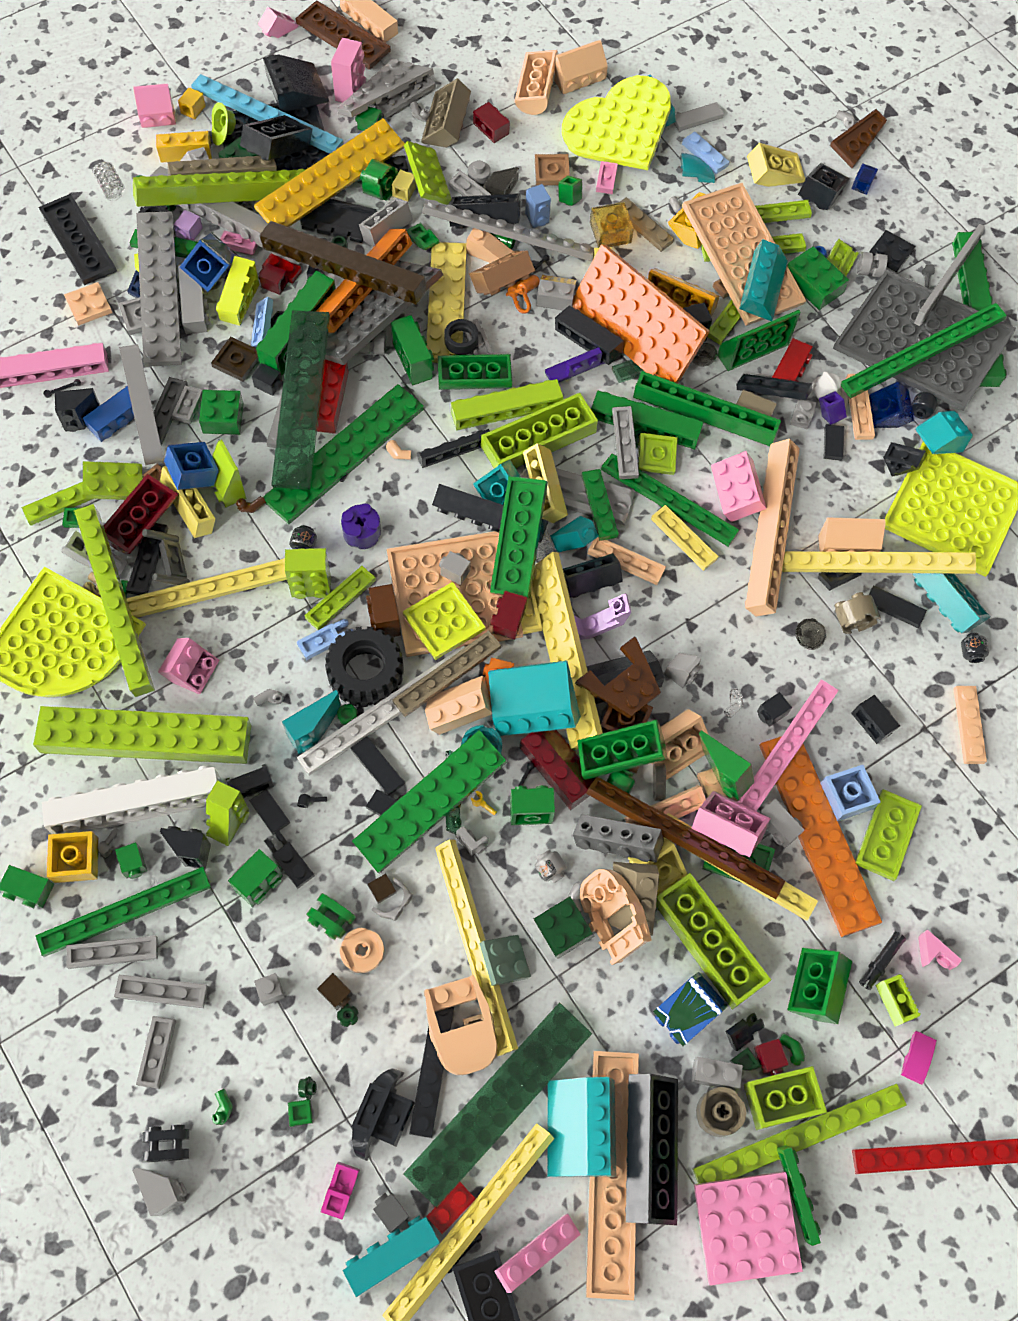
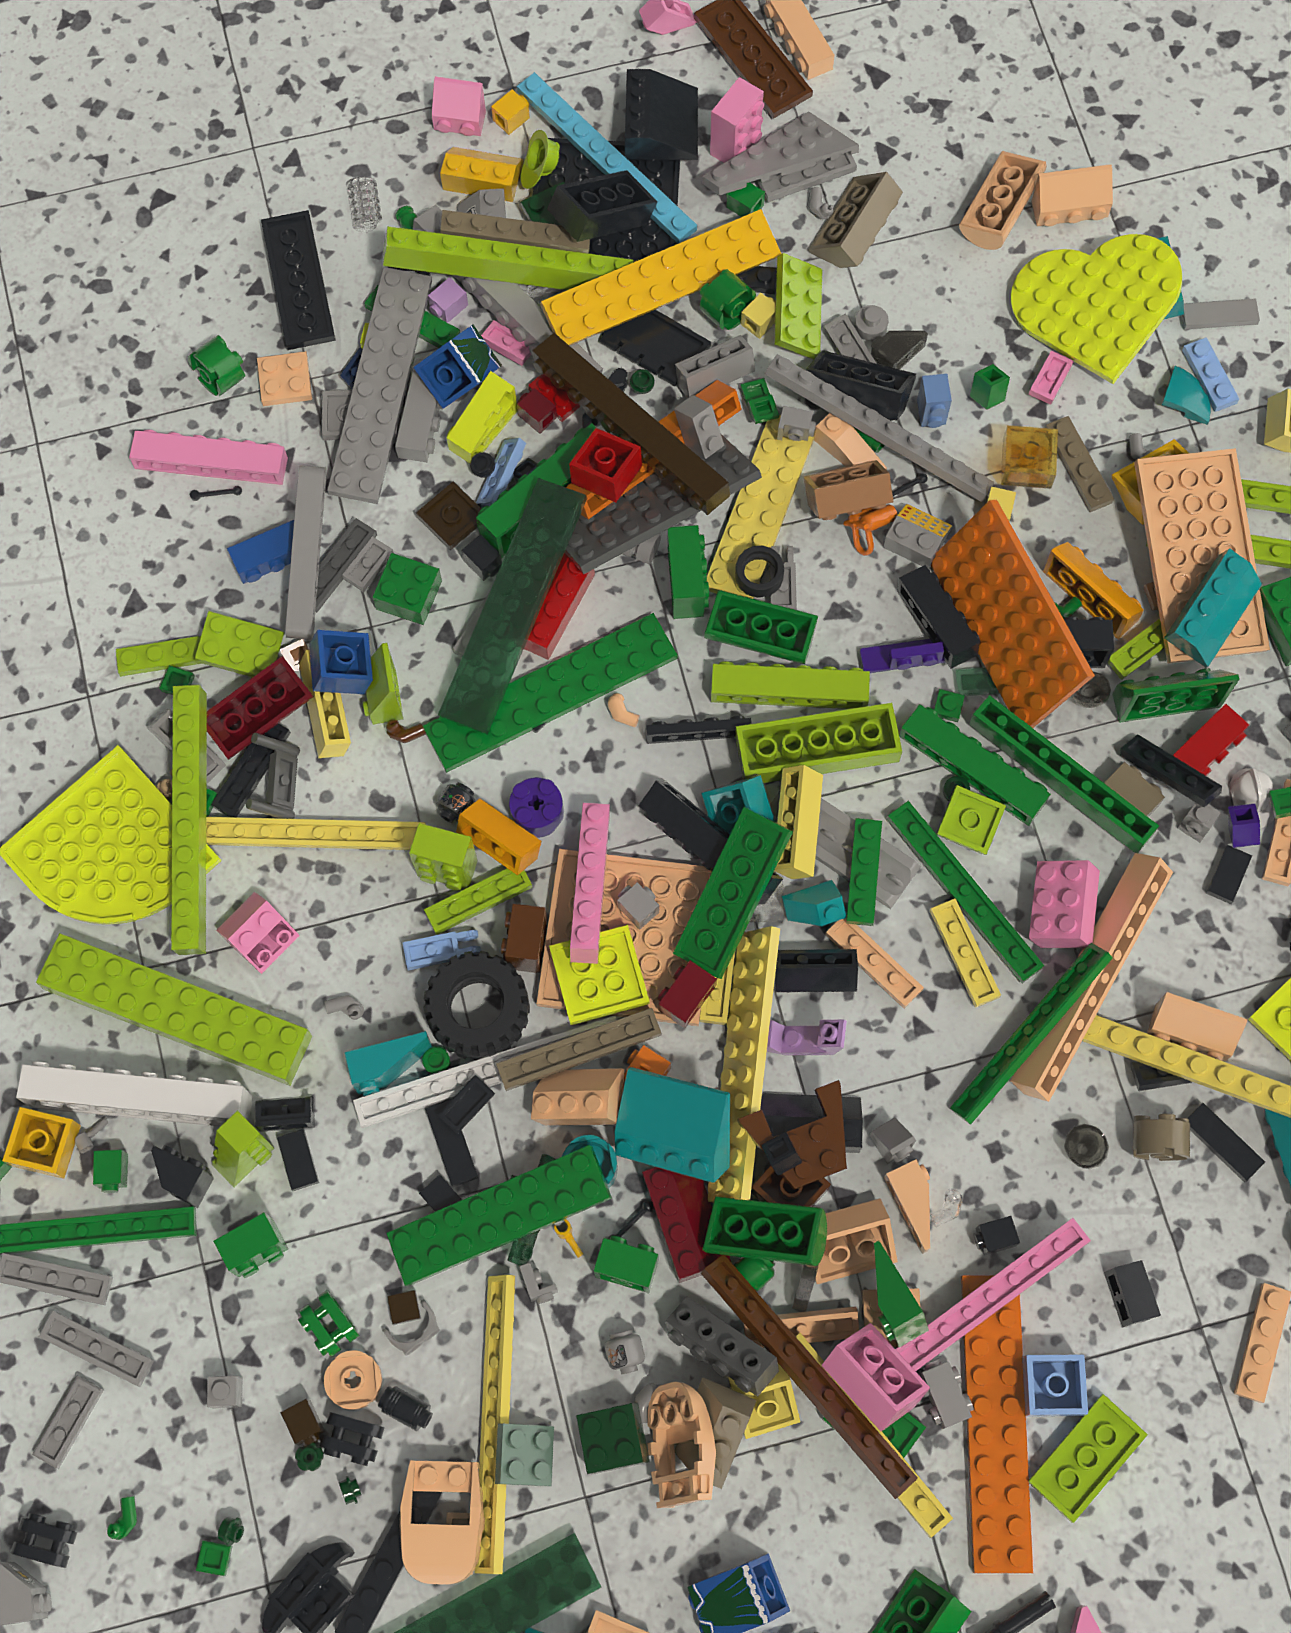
camera: 25 degrees right, 5 degrees up
black slope [55,388,100,432] -> none
black hinge [264,830,315,889] -> none
black hand [297,794,327,808] -> none
dark red brick [473,102,510,143] -> none
medium nougat plate [535,154,570,185] -> none
light grey plate [612,406,639,479] -> none
lime brick [656,873,771,1010] -> none
none -> green brick [188,335,245,396]
none -> black brick [319,1412,385,1466]
none -> dark green plate [338,1476,362,1505]
none -> black head [378,1386,433,1431]
none -> black tile [437,1075,495,1135]
none -> light orange brick [456,799,541,875]
none -> black plate [470,452,495,478]
none -> red brick [569,428,642,503]
none -> bright pink brick [570,803,610,964]
none -> light grey brick [674,395,724,459]
none -> black slope [761,1132,802,1175]
none -> light grey brick [777,406,816,441]
none -> light nougat slope [884,1160,930,1254]
none -> green plate [934,689,965,723]
none -> green tile [950,943,1113,1125]

